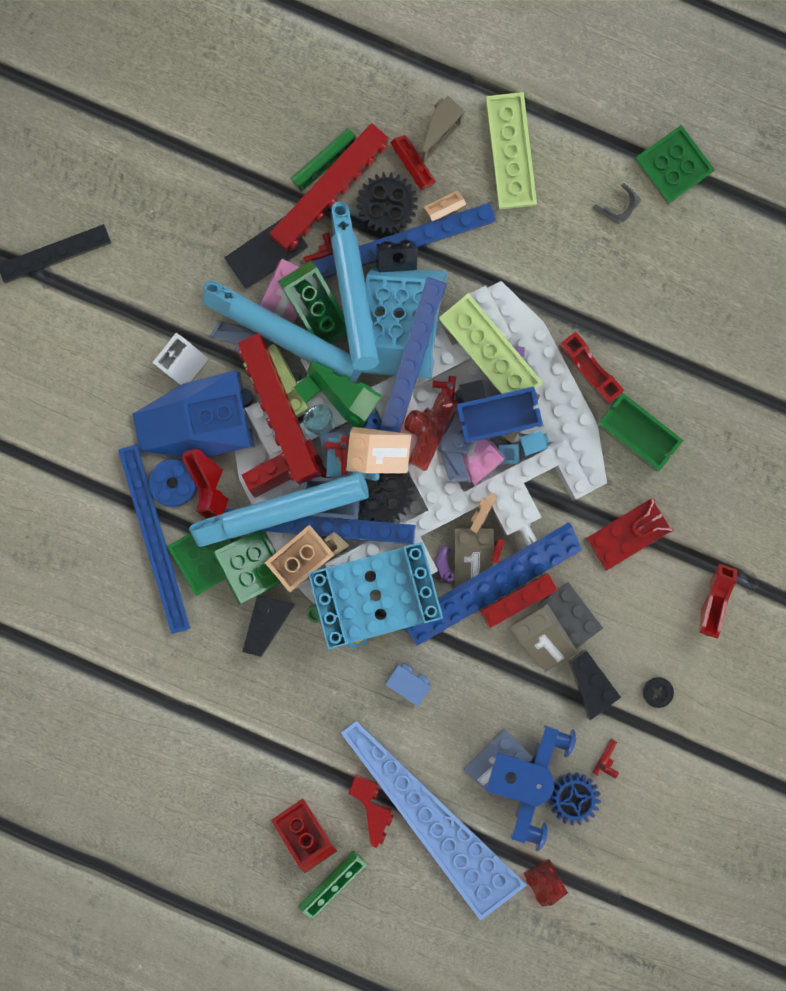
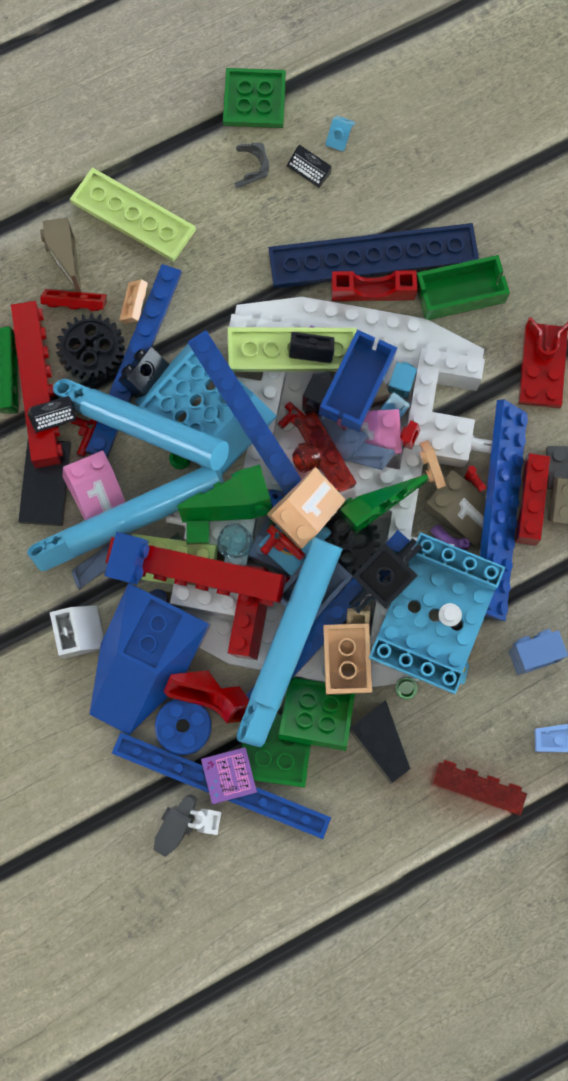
camera: 45 degrees left, 10 degrees down
green brick [278,261,347,343] -> none
none -> slope [27,396,76,433]
none -> blue brick [104,532,149,585]
none -> dark grey hinge [154,794,197,857]
none -> white plate [188,808,221,835]
none -> medium lavender tile [201,747,257,804]
none -> dark blue plate [268,223,479,288]
none -> slope [287,145,332,188]
none -> black slope [289,332,334,363]
none -> medium azure bracket [325,116,355,151]
none -> green wedge [340,475,428,534]
none -> black brick [348,538,423,614]
none -> red plate [400,420,421,450]
none -> clear red brick [429,760,528,816]
none -> white plate [438,603,462,627]

